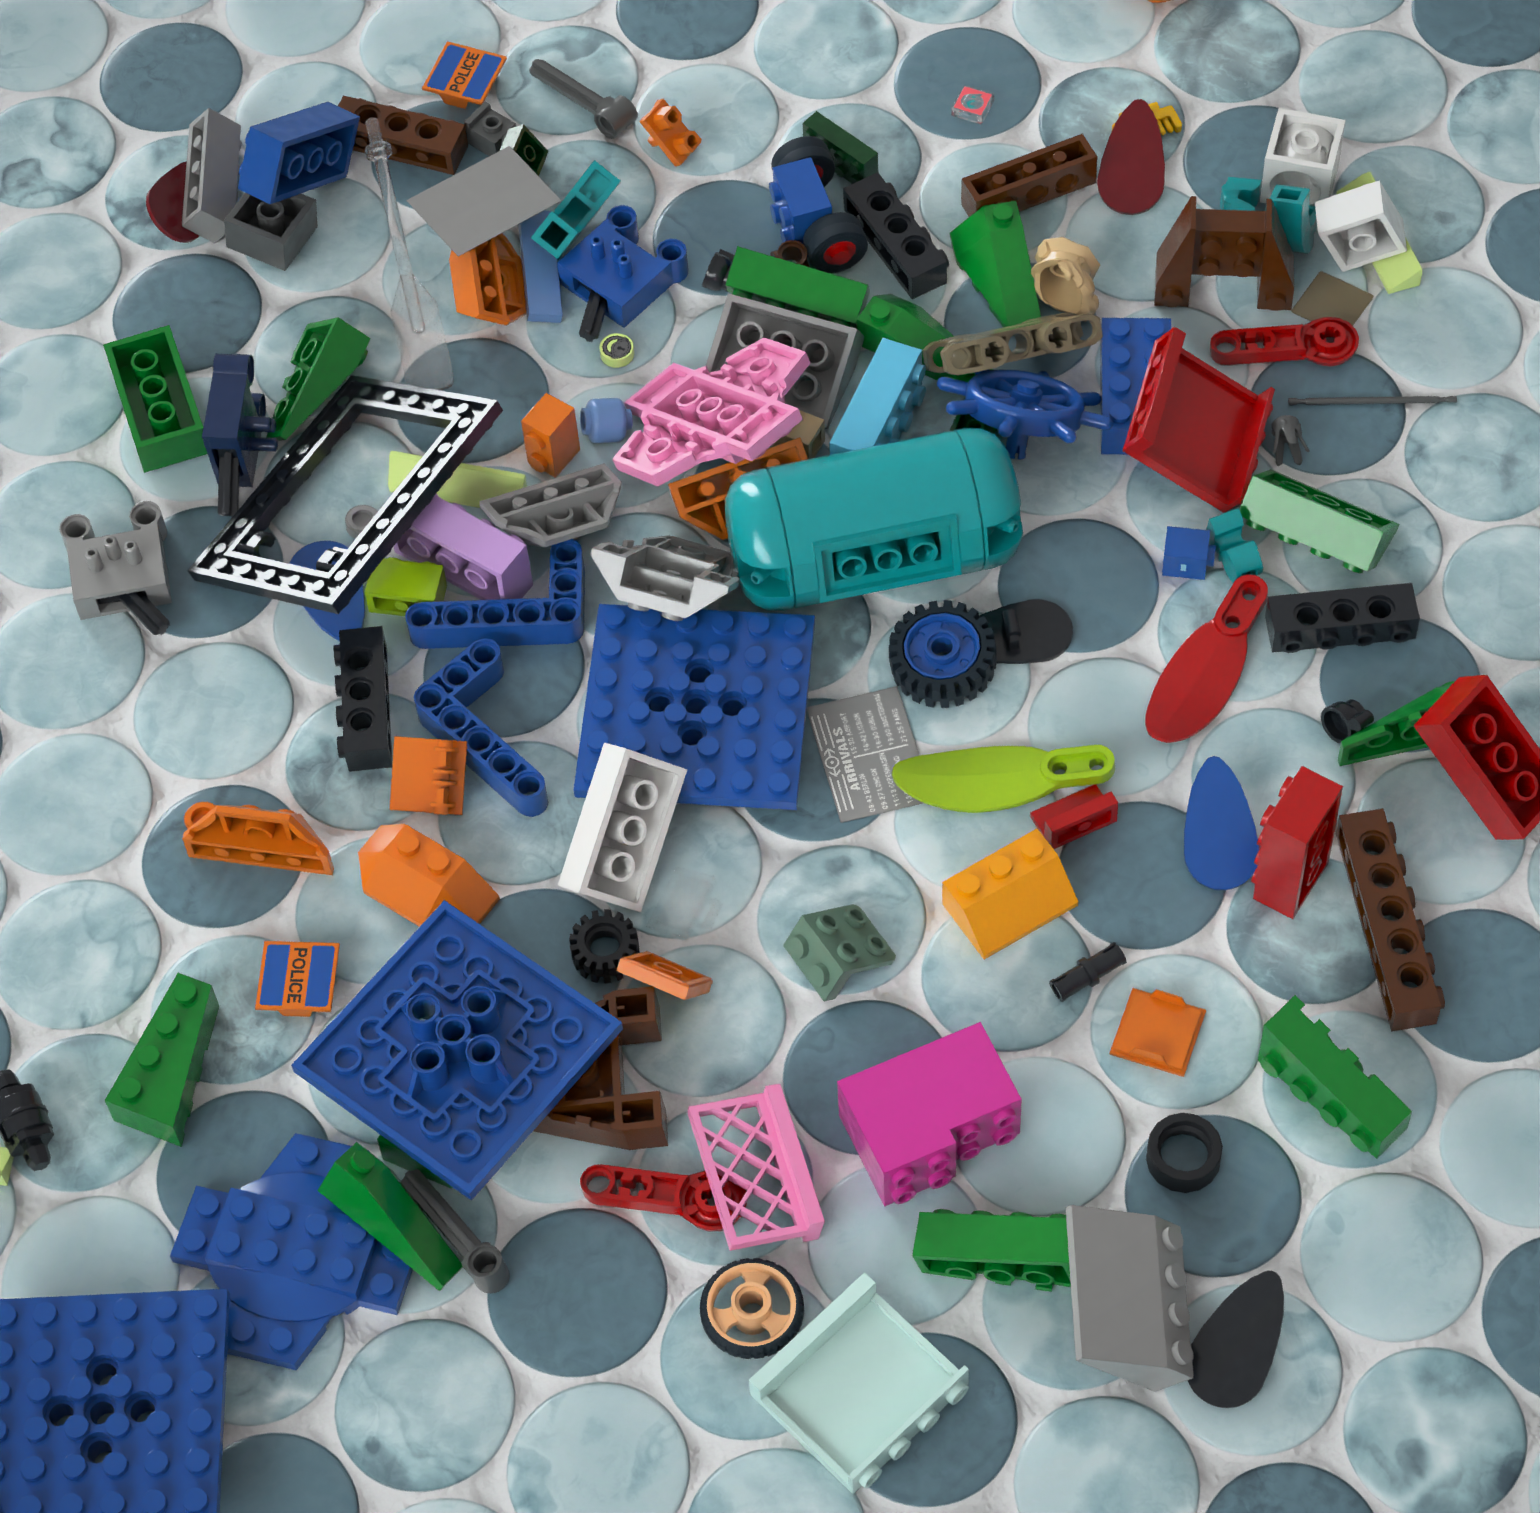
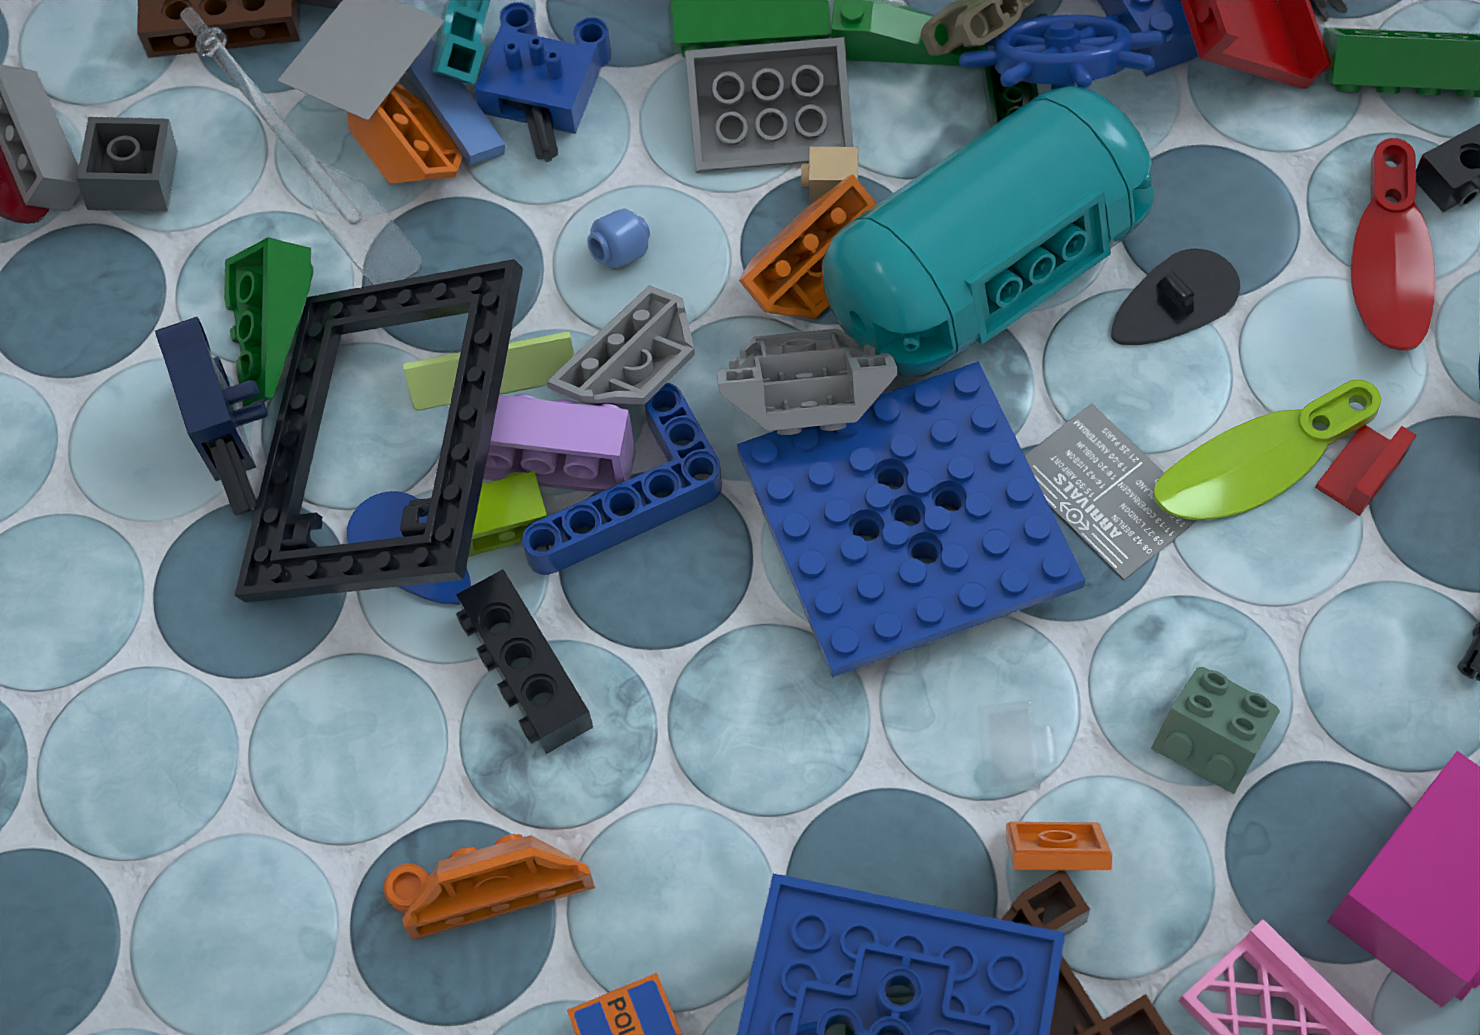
camera: 25 degrees left, 5 degrees up
light grey piece [59,501,172,635] -> none
green brick [103,325,207,473] -> none
blue brick [238,101,360,204] -> none
light grey tile [345,505,378,538] -> none
orange wedge [358,824,500,927] -> none
orange hinge [390,736,467,815] -> none
blue beam [414,639,549,817] -> none
orange brick [521,393,580,478] -> none
white slope [557,743,687,912] -> none
black tyre [569,909,640,984] -> none
tile [599,333,634,368] -> none
bright pink plate [612,338,811,487] -> none
black piece [702,249,735,292] -> none
medium azure brick [829,338,926,455] -> none
wheel [889,600,997,708] -> none
light orange slope [942,828,1079,960] -> none
blue brick [1162,526,1216,580] -> none
teal leg [1206,508,1263,583] -> none

